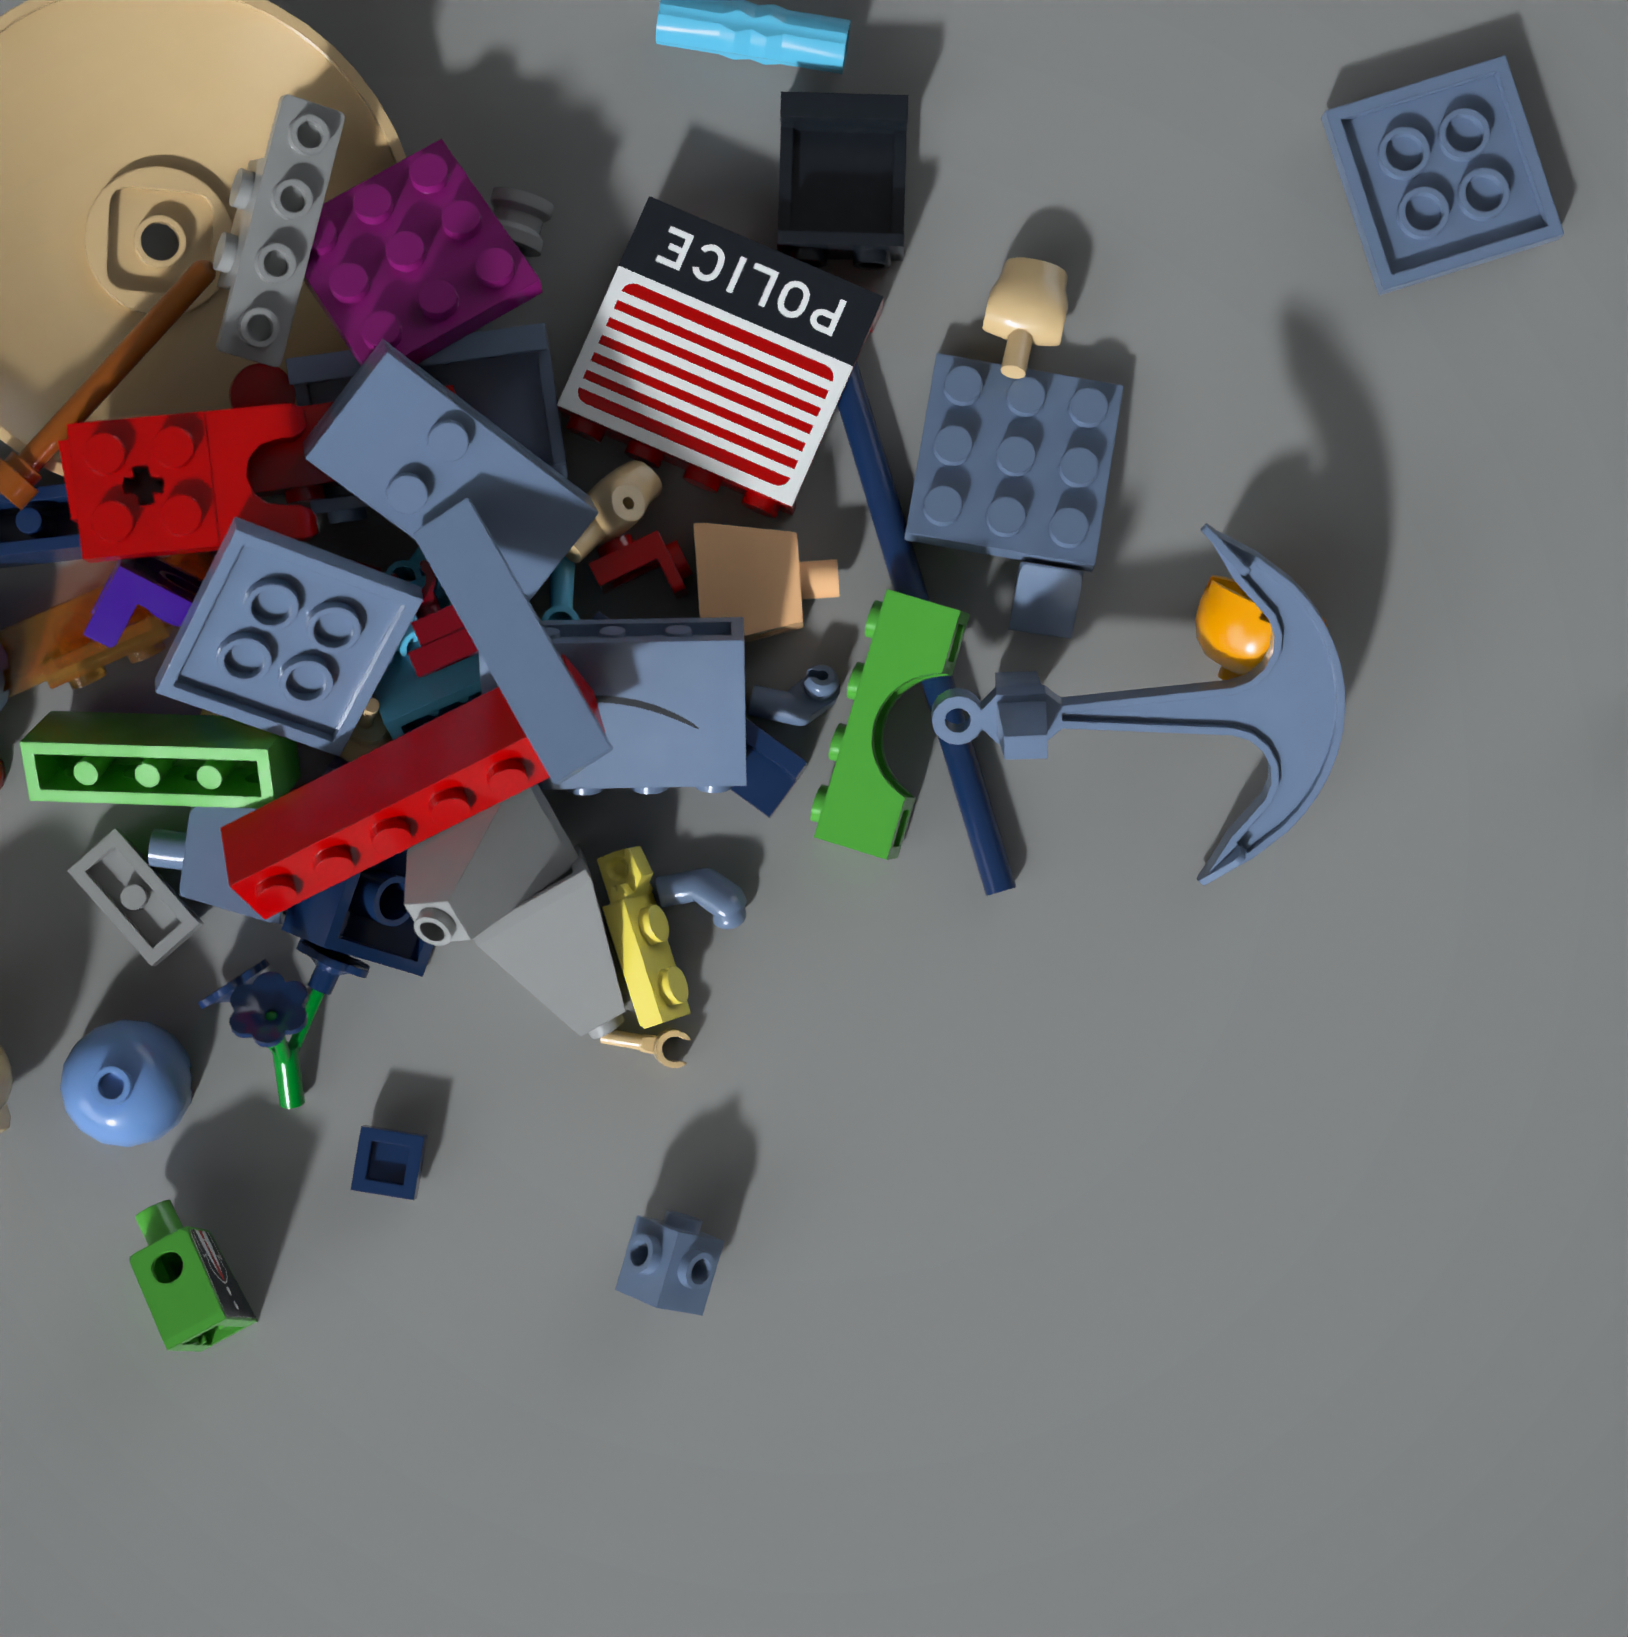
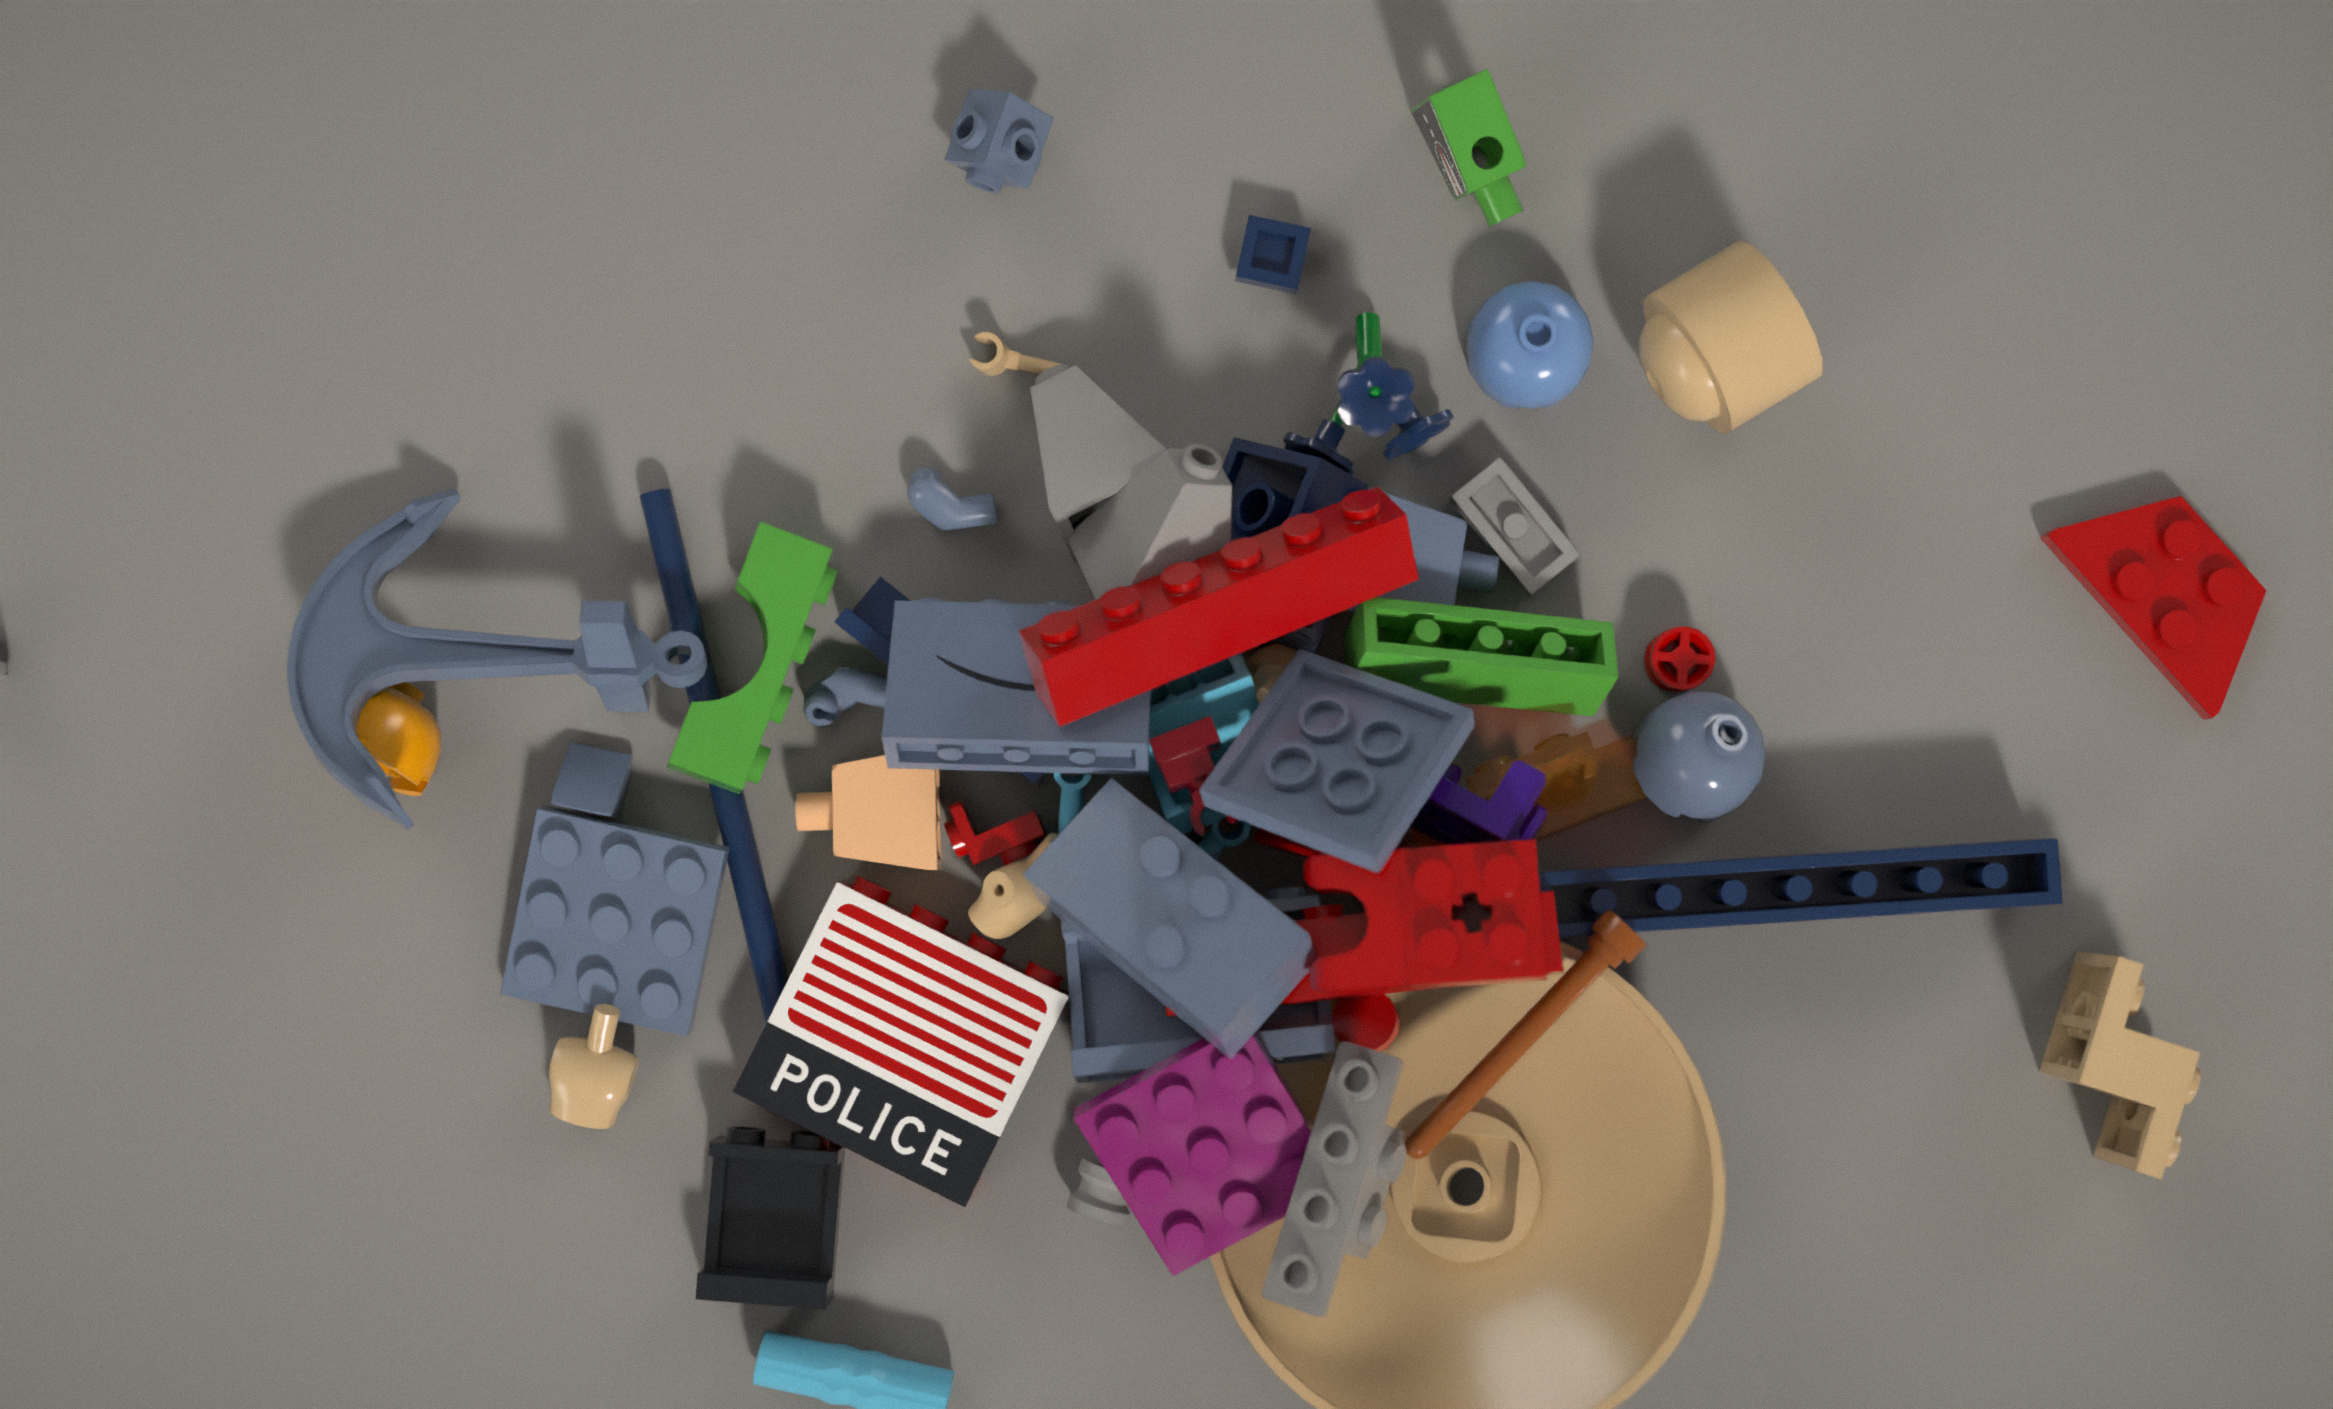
camera: 175 degrees left, 0 degrees up
sand blue piece [413,497,613,786] -> none
light yellow hinge [597,846,691,1029] -> none
sand blue plate [1321,55,1564,296] -> none

